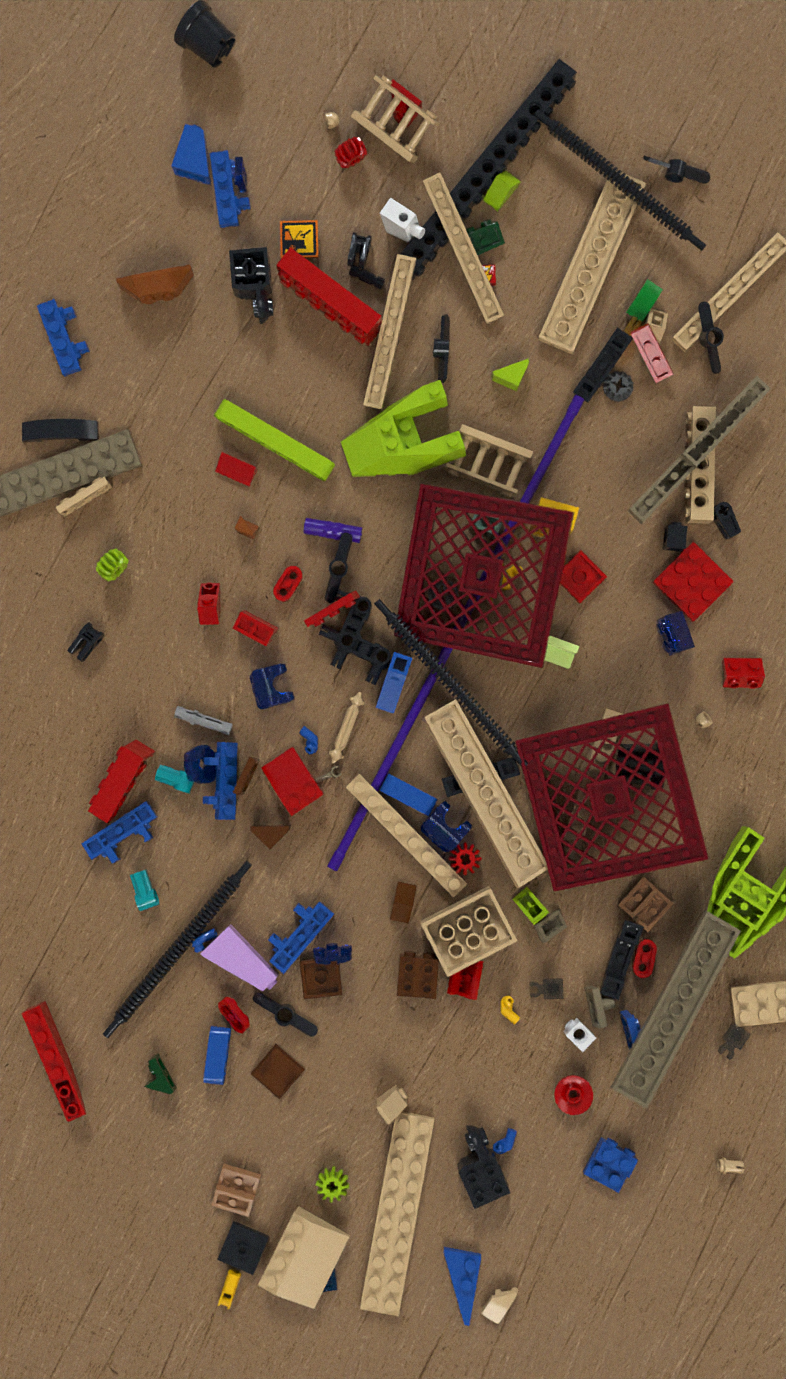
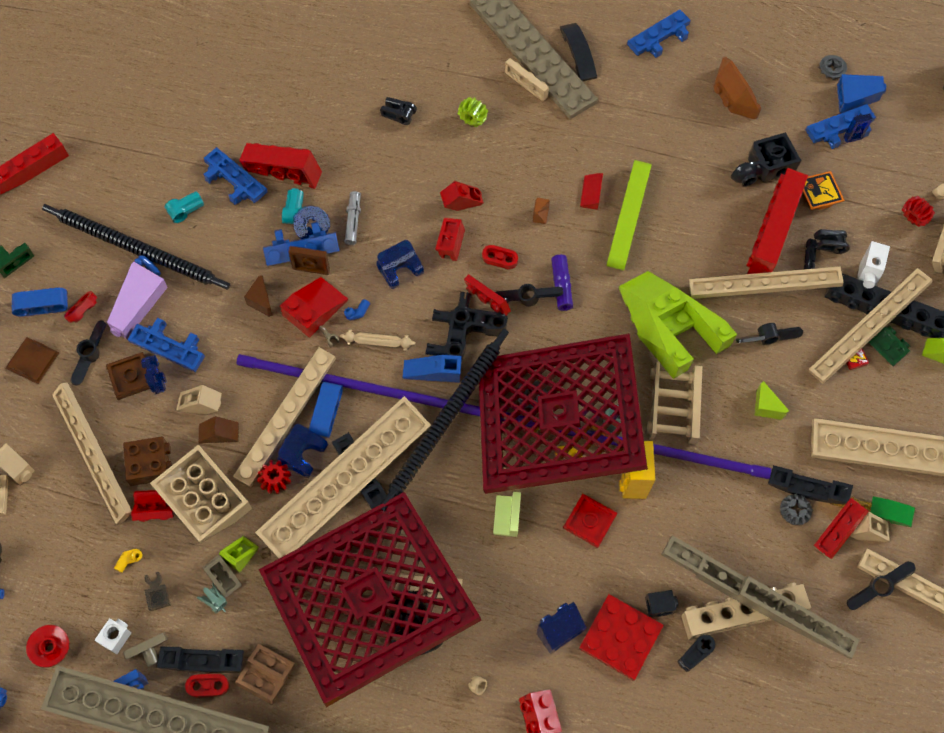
camera: 70 degrees right, 20 degrees down
none -> tan plate [52,383,132,524]
none -> tan slope [177,385,222,415]
none -> sand green piece [197,583,228,614]
none -> dark grey gear [819,55,847,80]

